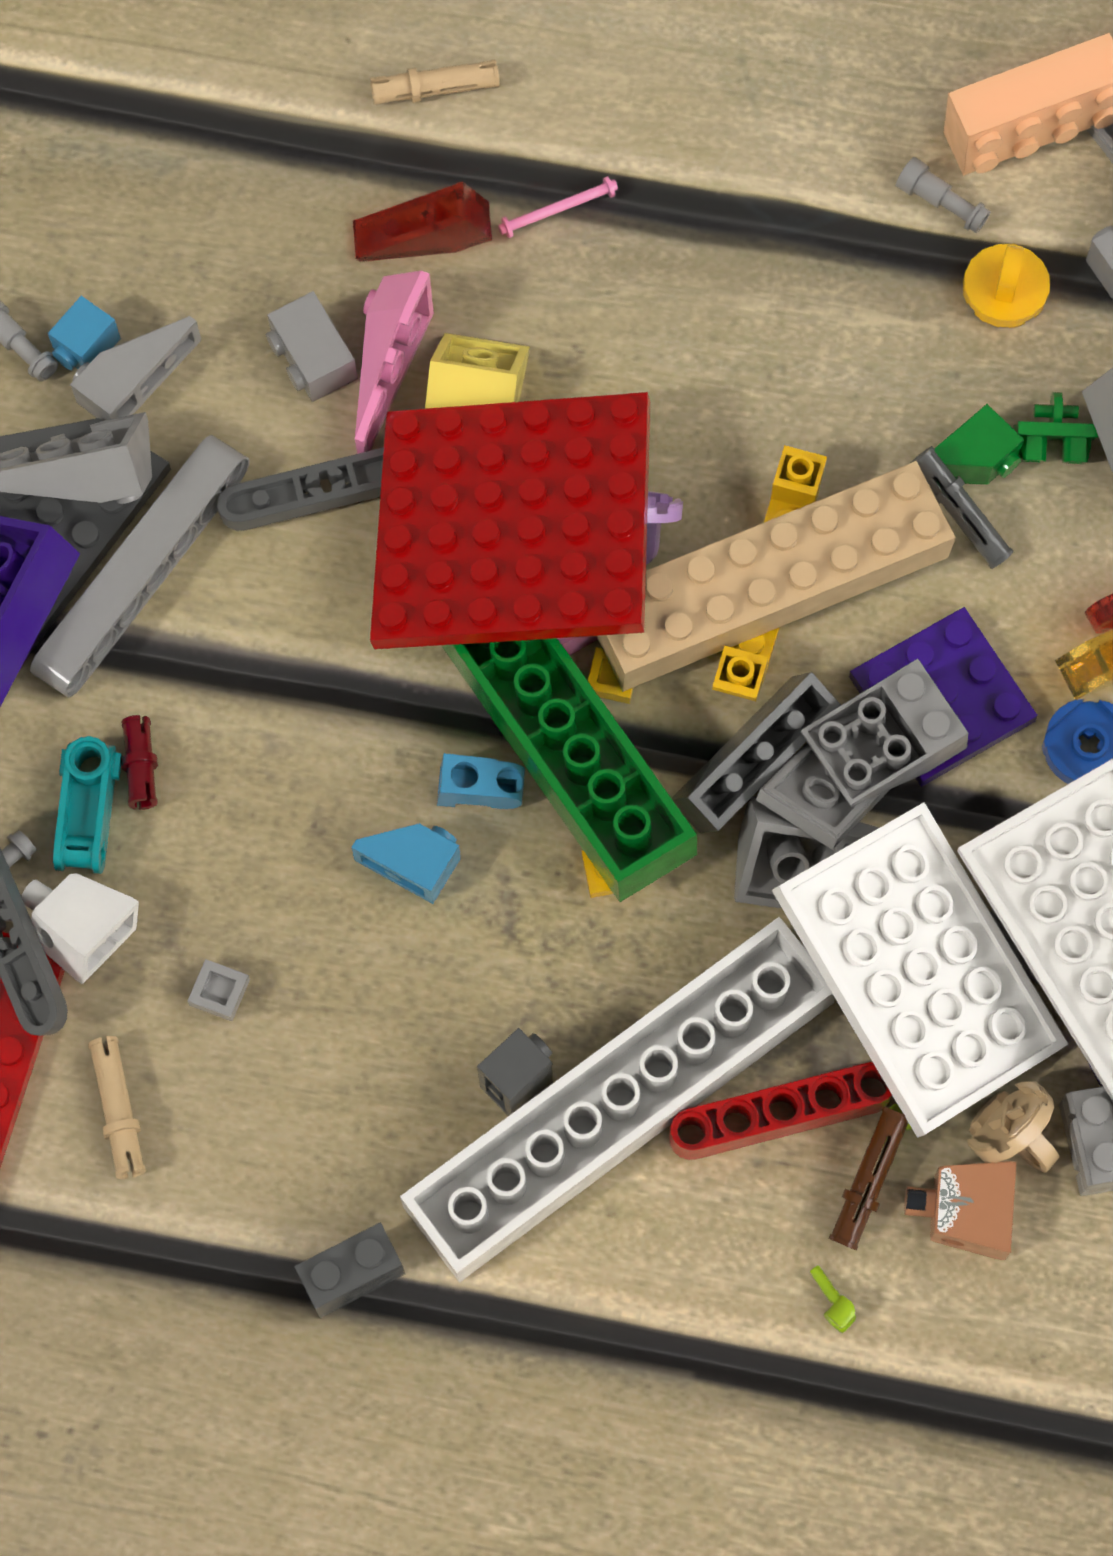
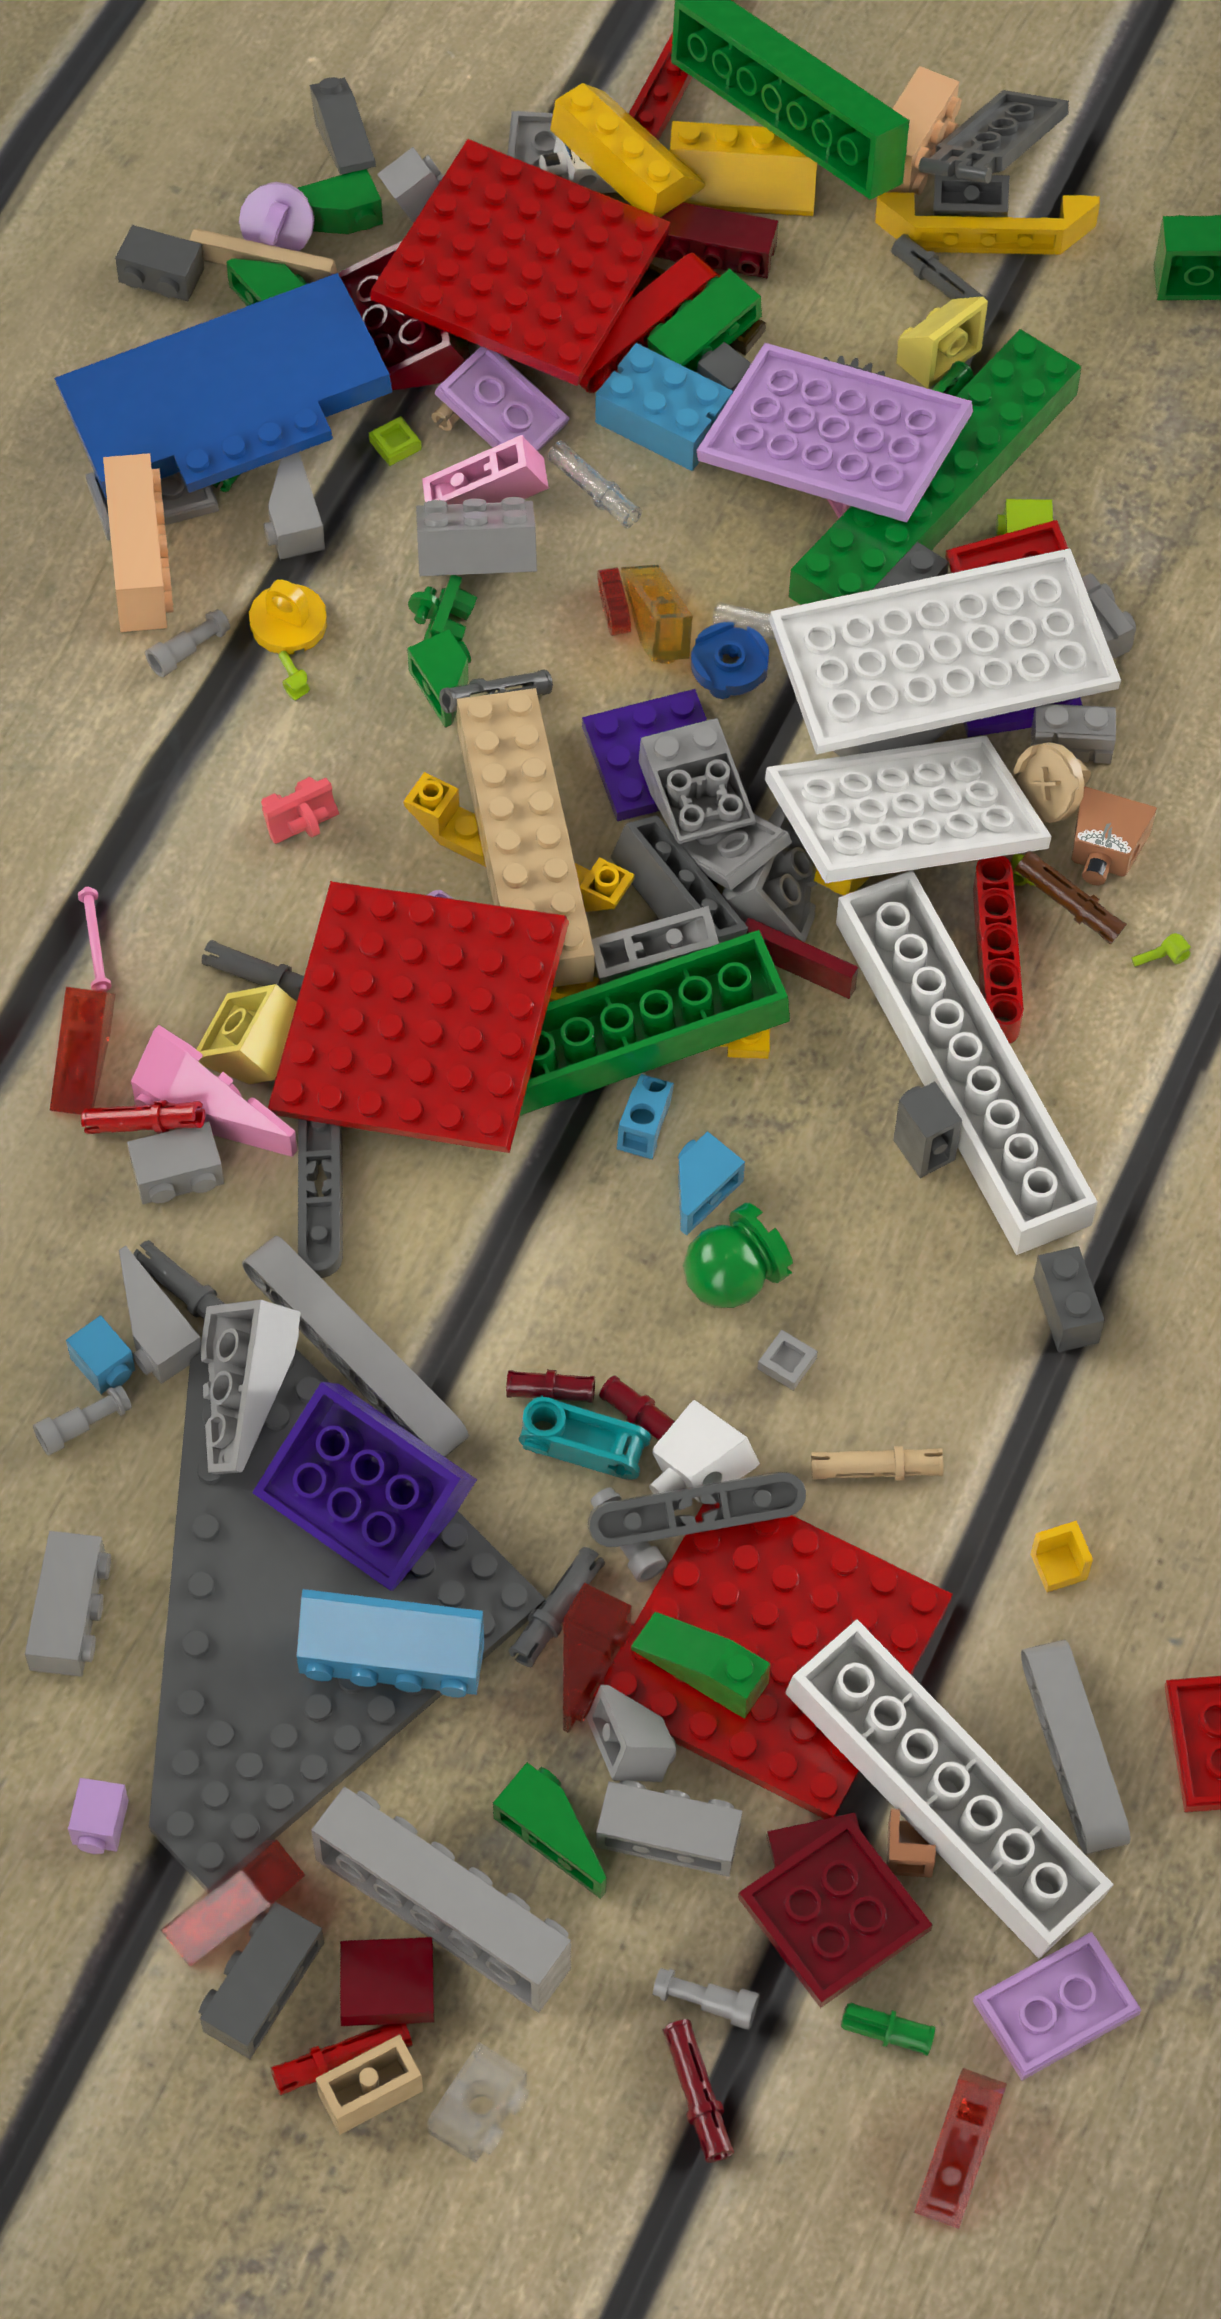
camera: 80 degrees left, 10 degrees down
none -> red pin [81,1100,206,1134]
none -> dark grey pin [133,1240,225,1319]
none -> dark grey pin [202,940,304,1000]
none -> coral hips [261,777,339,844]
none -> lime hand [278,651,310,700]
none -> light grey slope [591,906,719,984]
none -> dark red pin [599,1375,675,1440]
none -> green tile [683,1203,793,1308]
none -> dark red tile [745,918,858,999]
none -> yellow panel [1030,1520,1093,1593]

